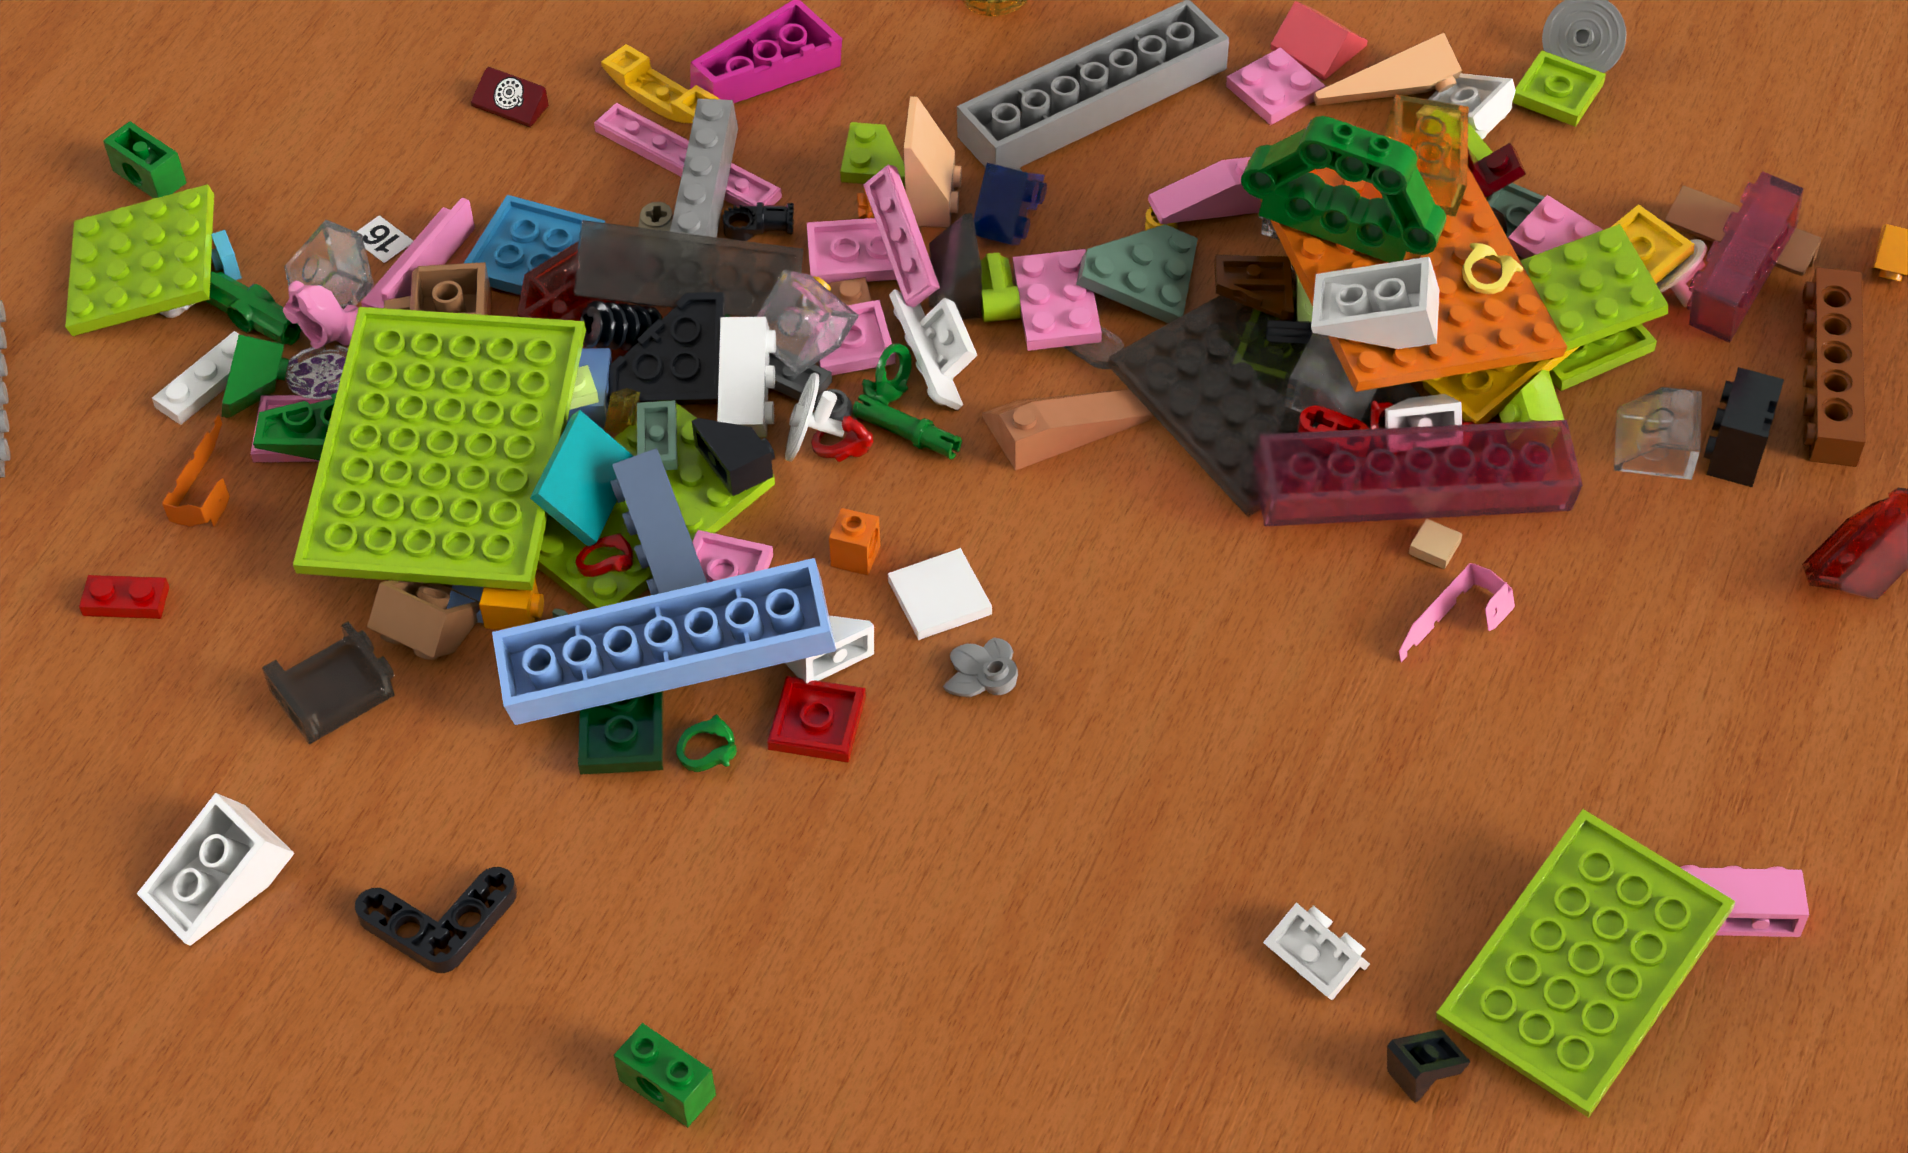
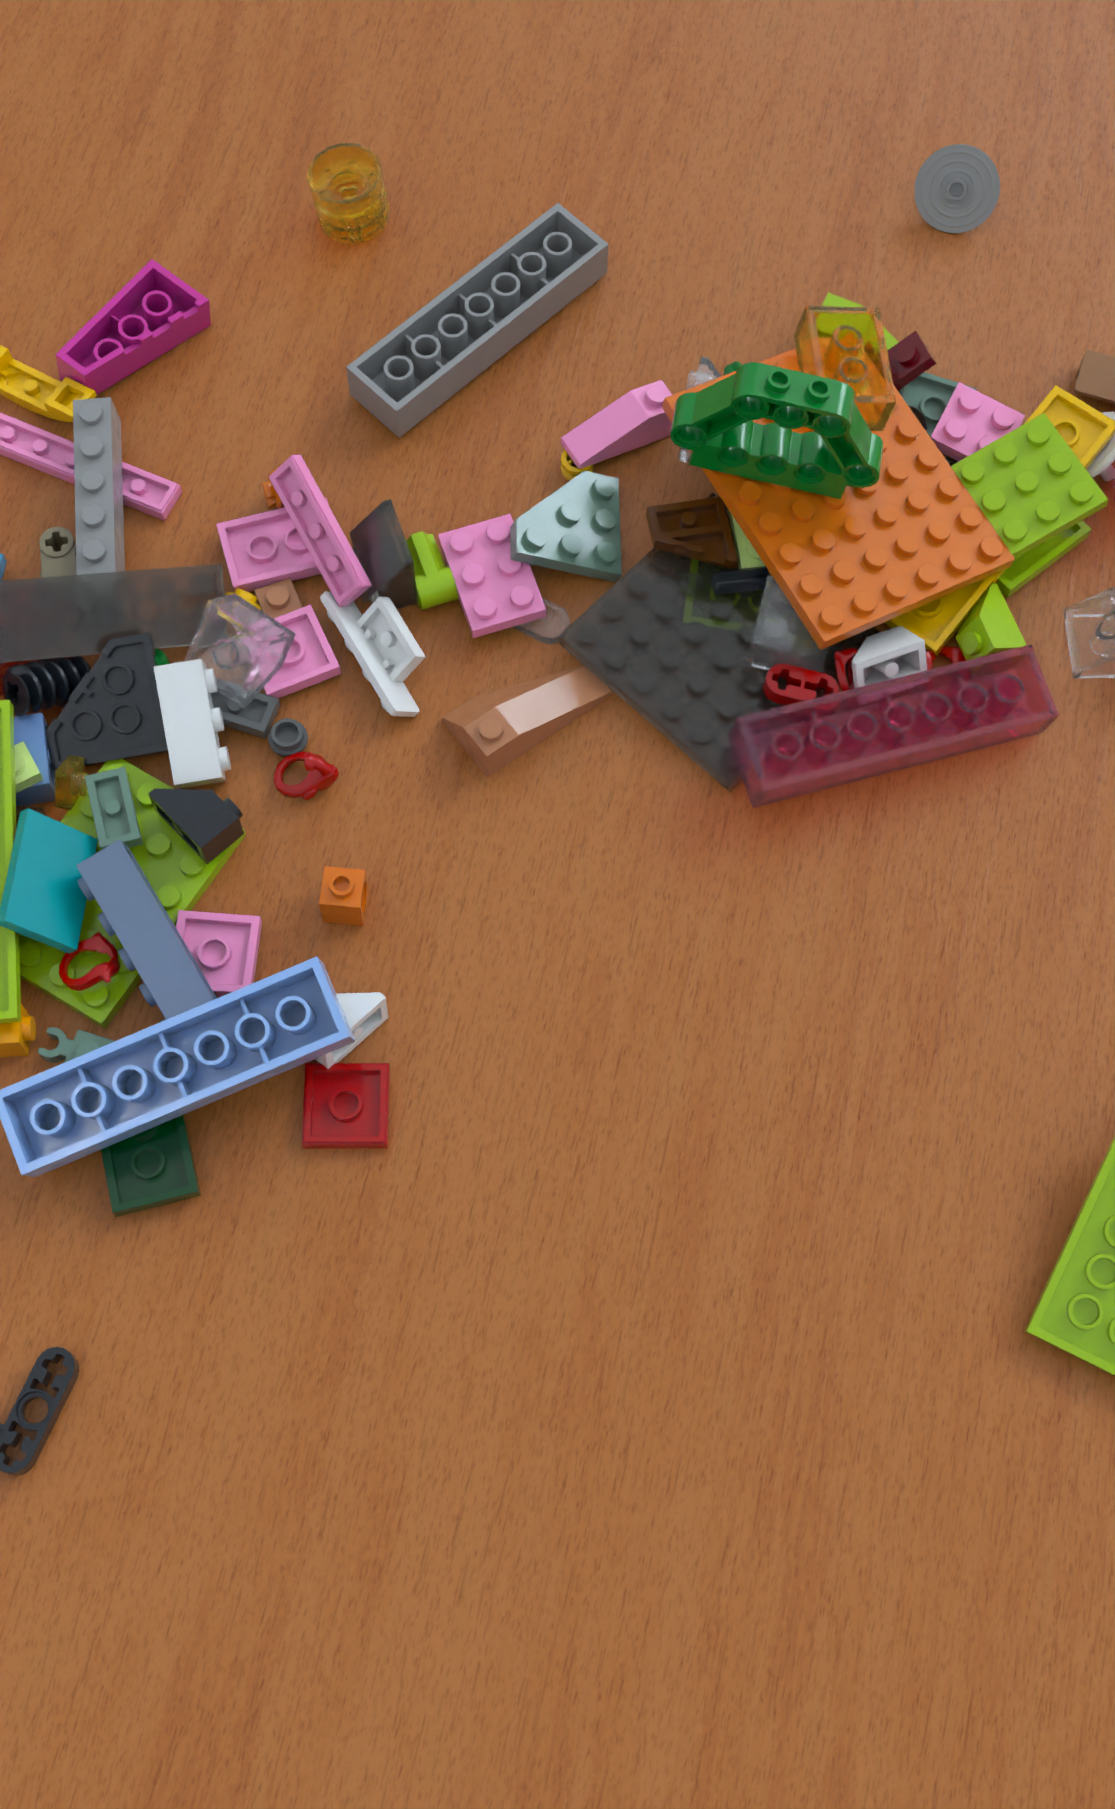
camera: 15 degrees left, 15 degrees up
green brick [613,1023,716,1128] -> none
green piece [676,714,737,772] -> none
black connector [723,202,794,242] -> none
white shield [785,373,845,462] -> none
lime wing [840,122,905,187] -> none
green pin [852,394,962,460] -> none
green piece [862,343,912,406] -> none
white tile [888,548,992,640] -> none
light nougat slope [904,96,962,228] -> none
light grey plate [943,637,1018,697] -> none
clear blue brick [970,163,1047,245] -> none
bright pink plate [1226,47,1325,125] -> none
white bracket [1263,902,1370,1000] -> none
coral slope [1270,1,1368,81] -> none
white slope [1311,257,1440,349] -> none
light nougat wedge [1313,33,1462,106] -> none
black slope [1387,1029,1470,1103] -> none
bright pink piece [1399,563,1515,662] -> none
tan tile [1409,518,1462,569] -> none
white slope [1416,73,1516,139] -> none
light yellow piece [1462,243,1523,294] -> none
lime plate [1512,50,1606,127] -> none

